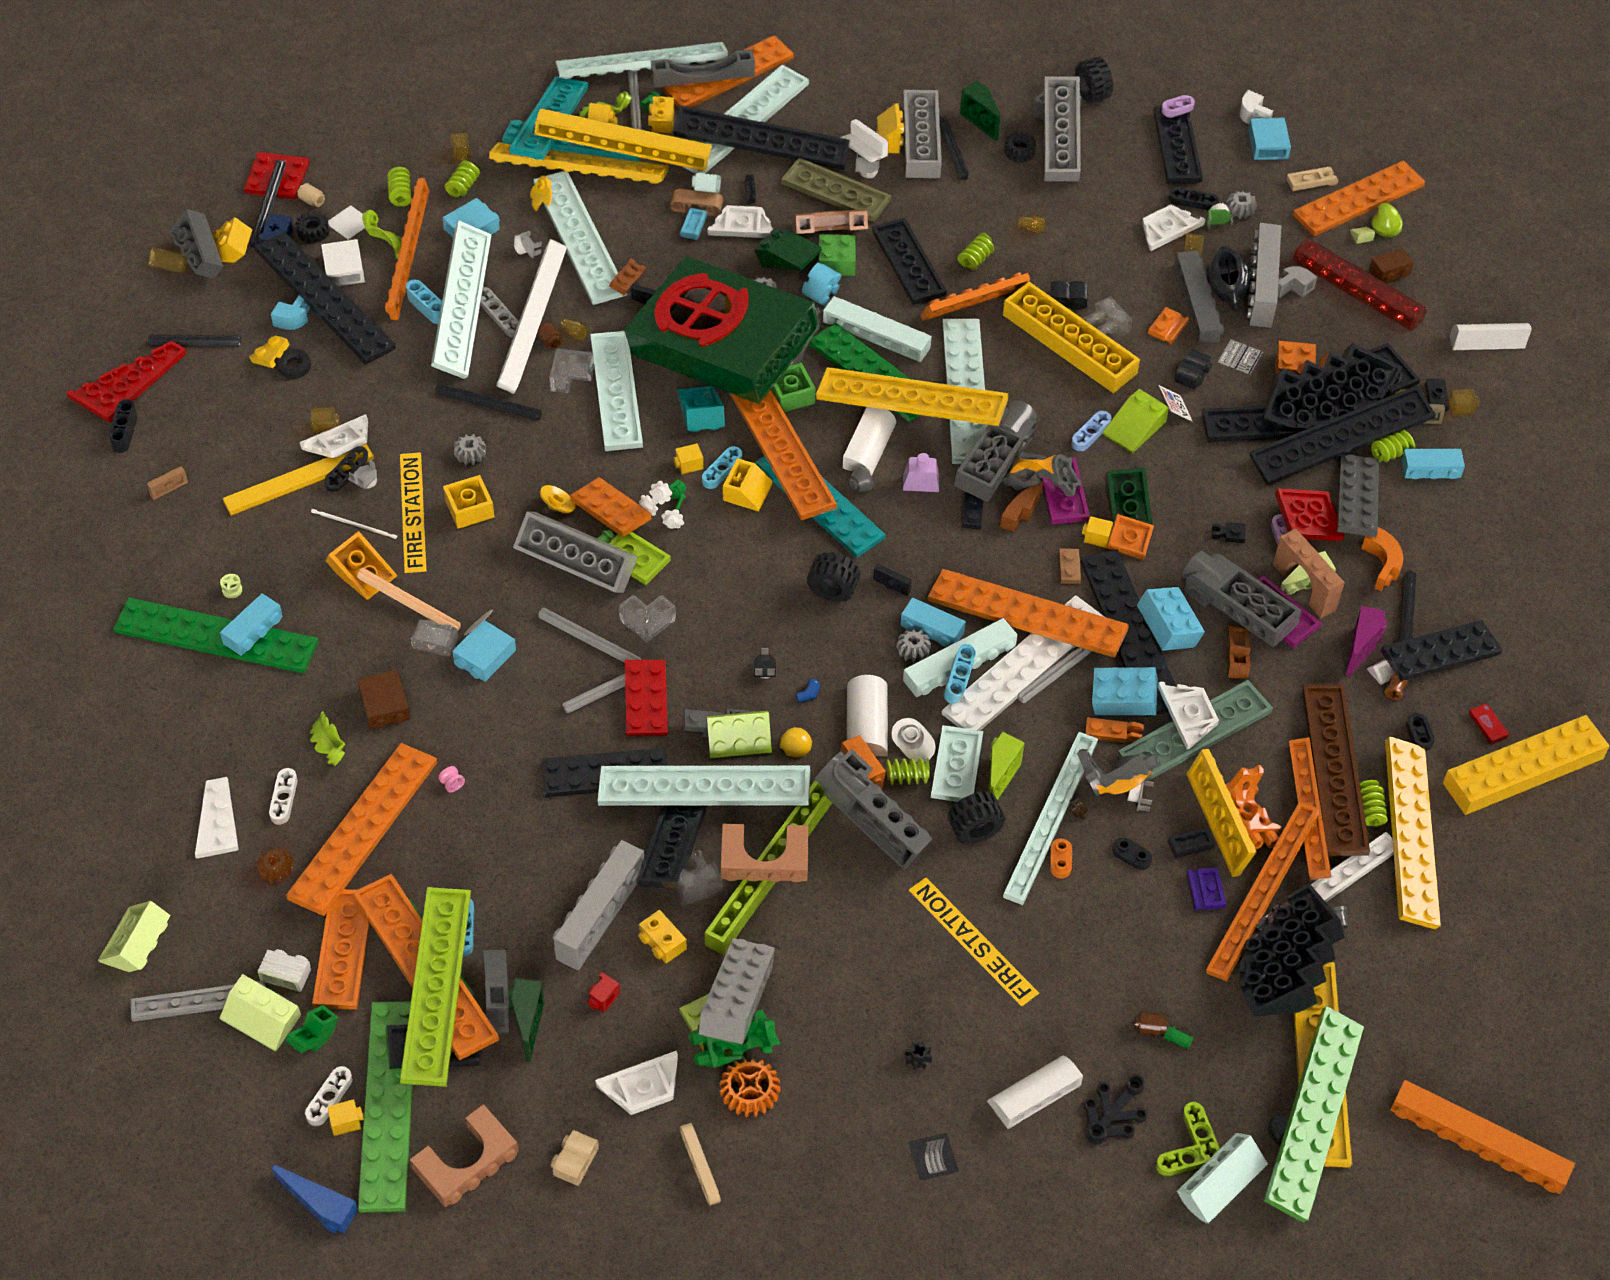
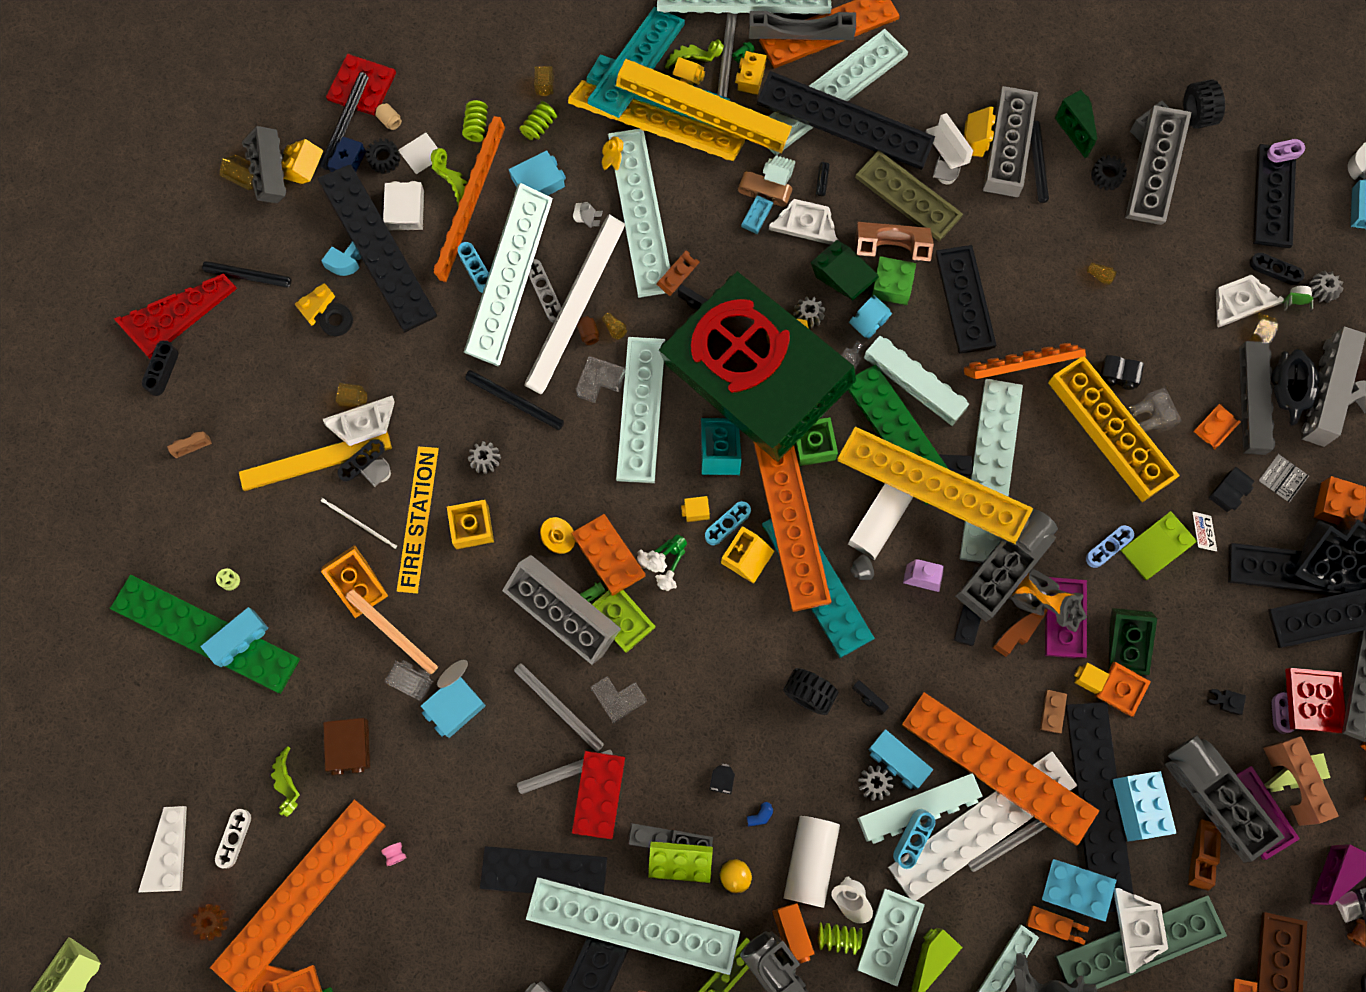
camera: 15 degrees right, 20 degrees up
lime piece [957,233,994,270] -> none

